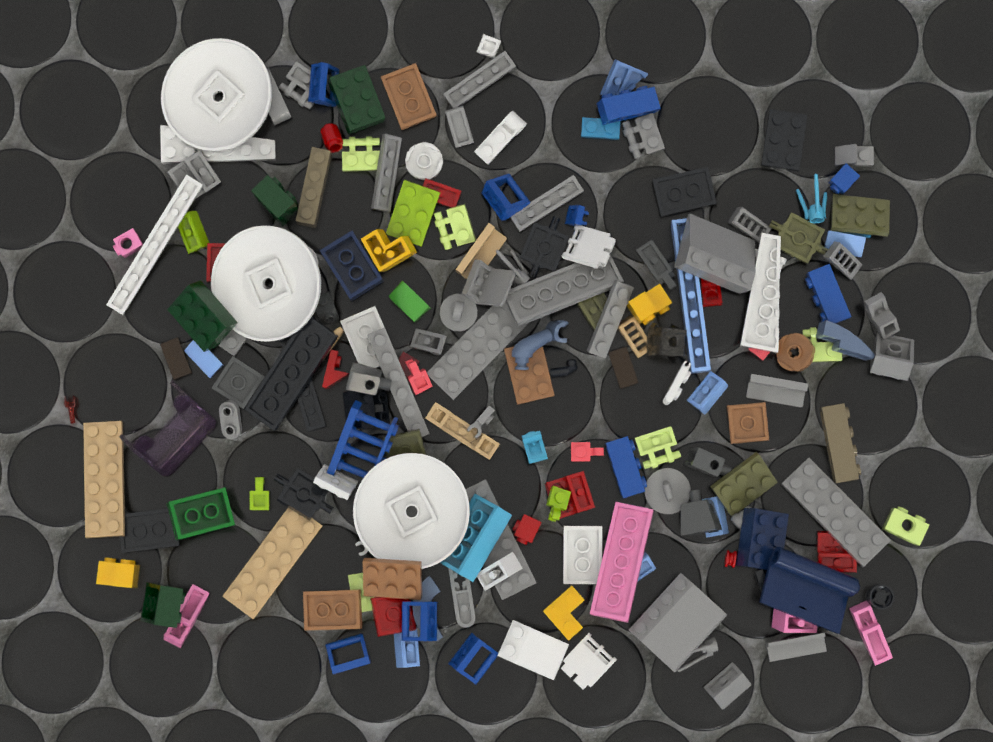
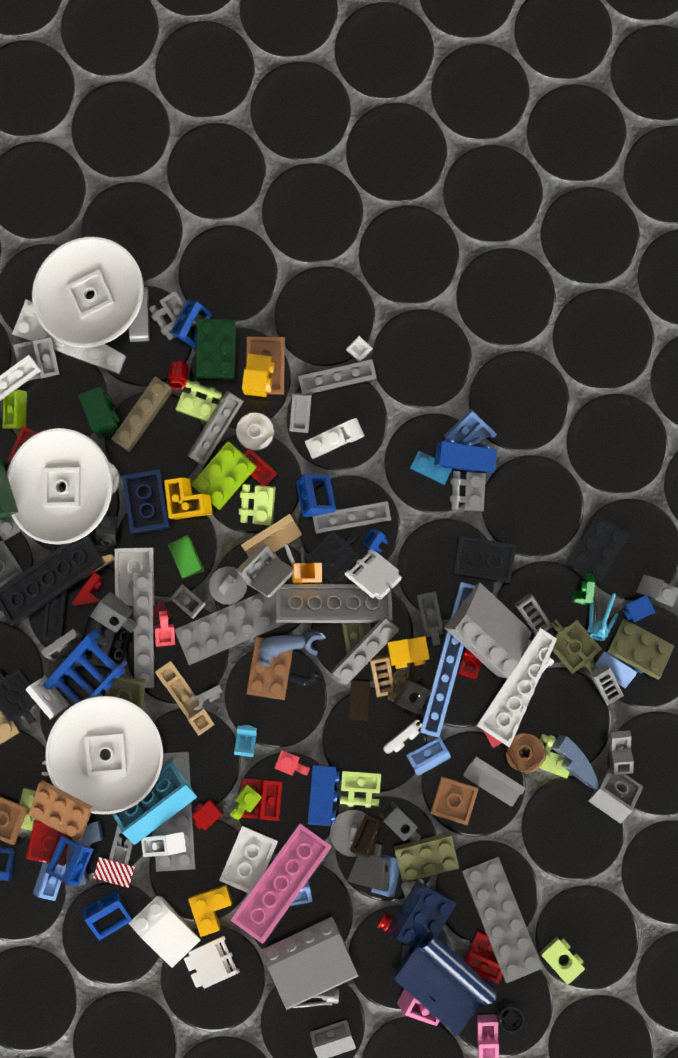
camera: 25 degrees right, 0 degrees up
light grey panel [765,632,827,662] -> none
blue brick [805,264,851,324] -> none
dark tan brick [819,403,861,484] -> none
none -> light grey plate [41,629,83,661]
none -> sticker [93,857,135,888]
none -> yellow brick [242,354,275,397]
none -> light orange panel [292,563,322,583]
none -> dark brown tile [350,815,384,858]
none -> green bracket [572,574,595,605]

